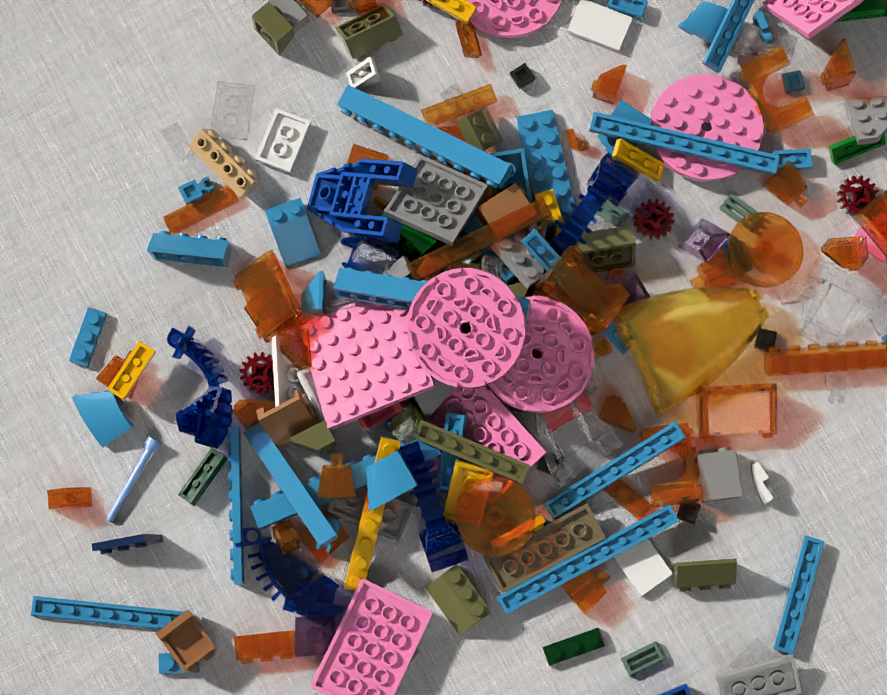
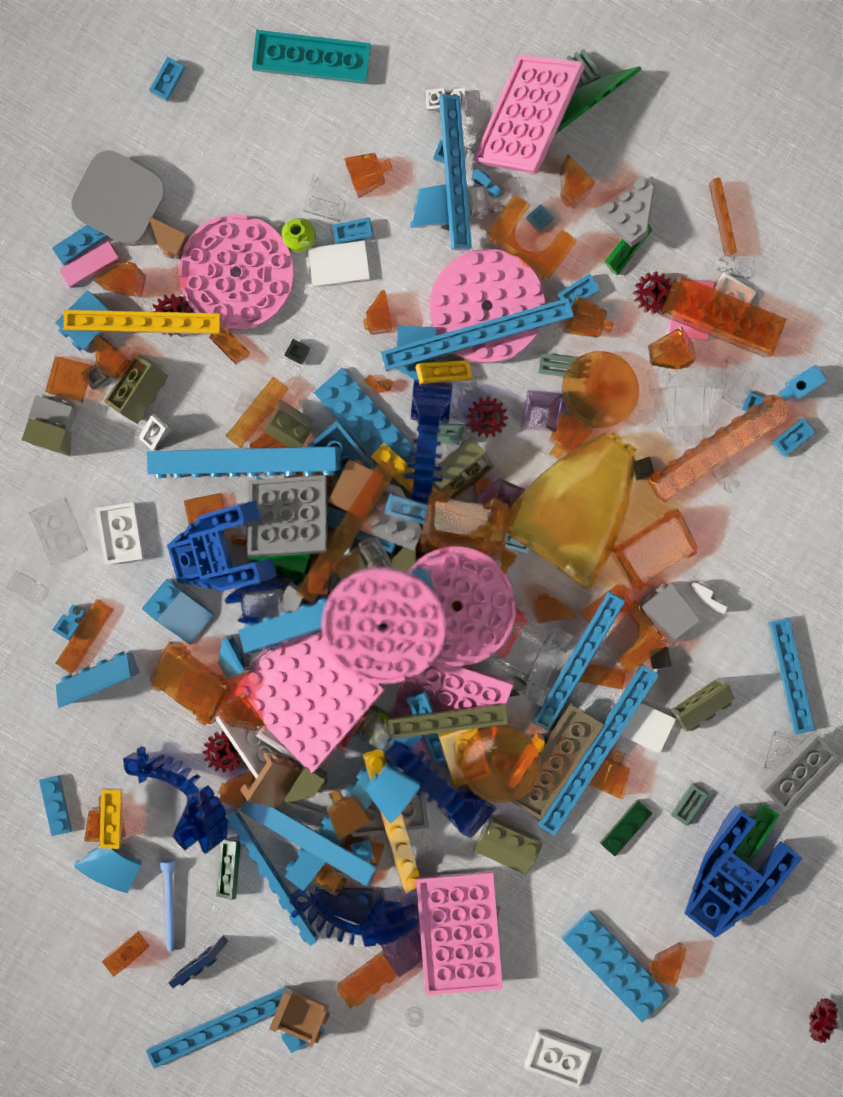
camera: 30 degrees left, 10 degrees up
tan brick [188,129,261,198] -> none
pearl dark grey plate [538,220,557,241] -> none

